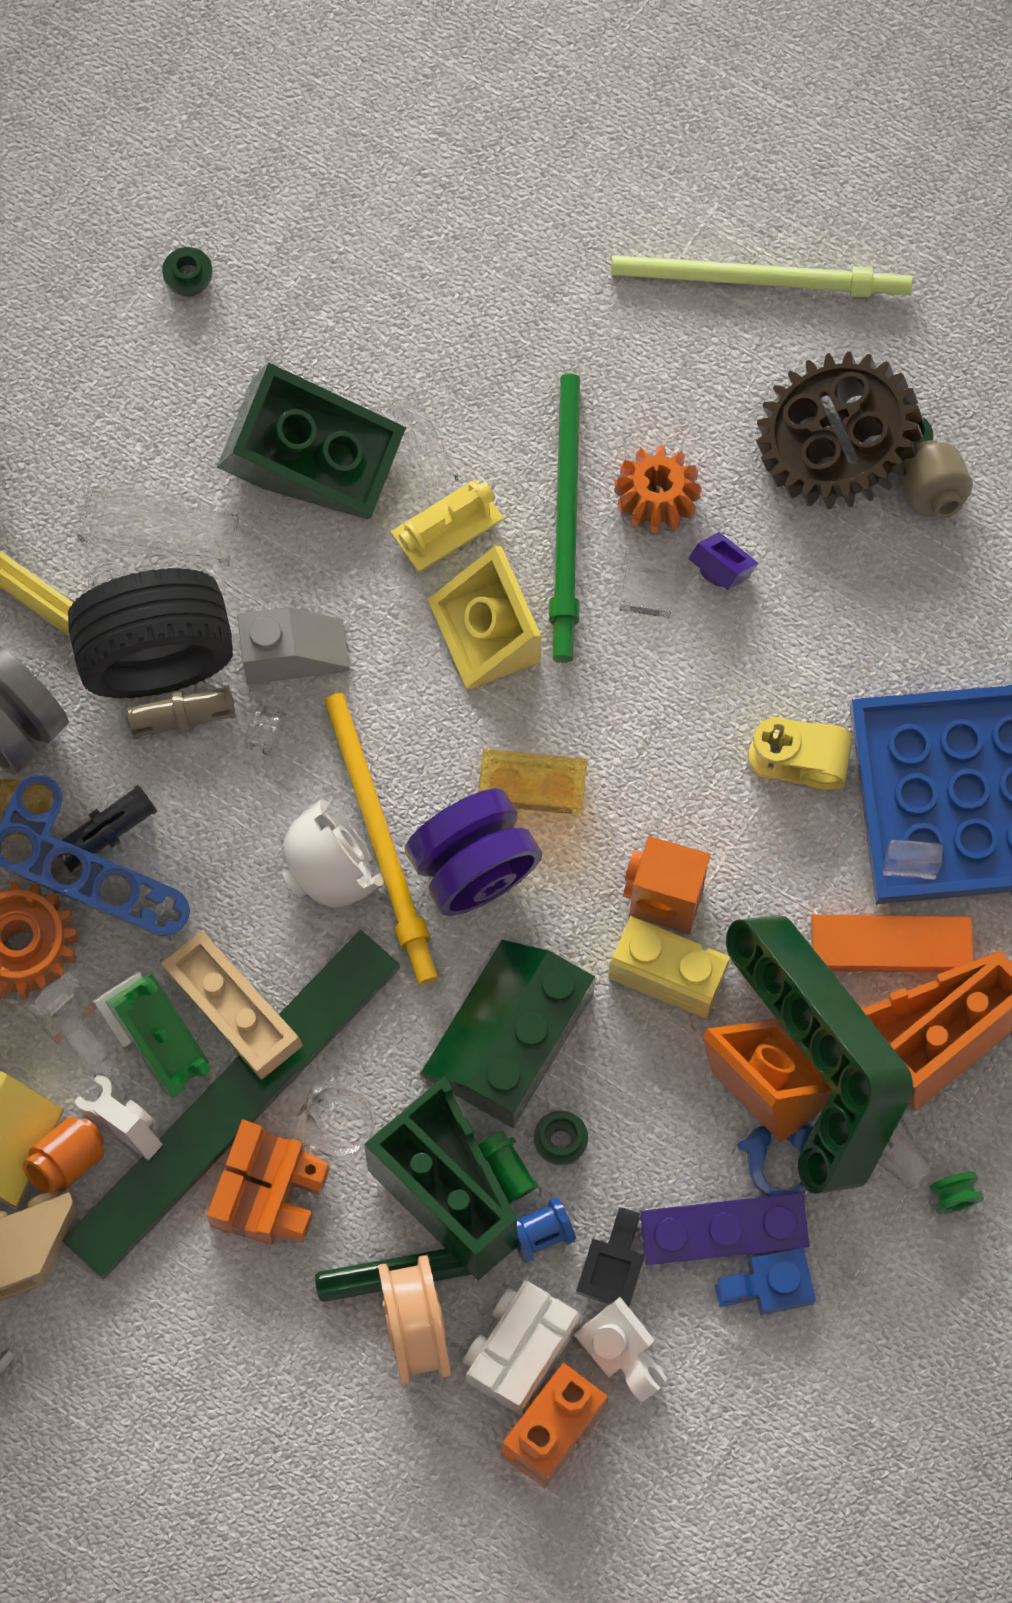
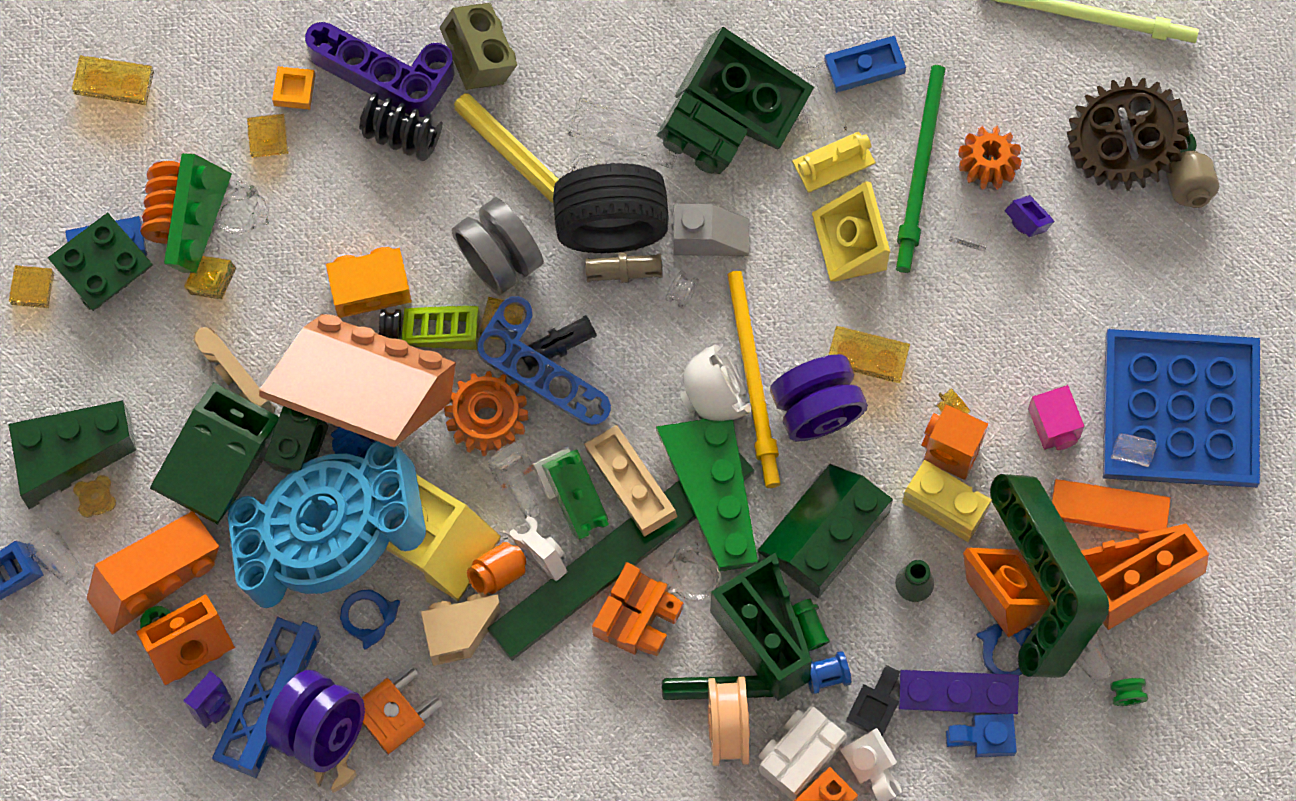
camera: 10 degrees right, 0 degrees up
dark green plate [534,1111,588,1165] -> none
light yellow piece [748,717,852,790] -> none
none -> dark green brick [656,91,748,174]
none -> green wing [656,419,758,572]
none -> blue plate [824,35,906,93]
none -> dark green cone [895,560,934,602]
none -> clear yellow plate [936,388,971,414]
none -> dark pink brick [1028,385,1085,450]

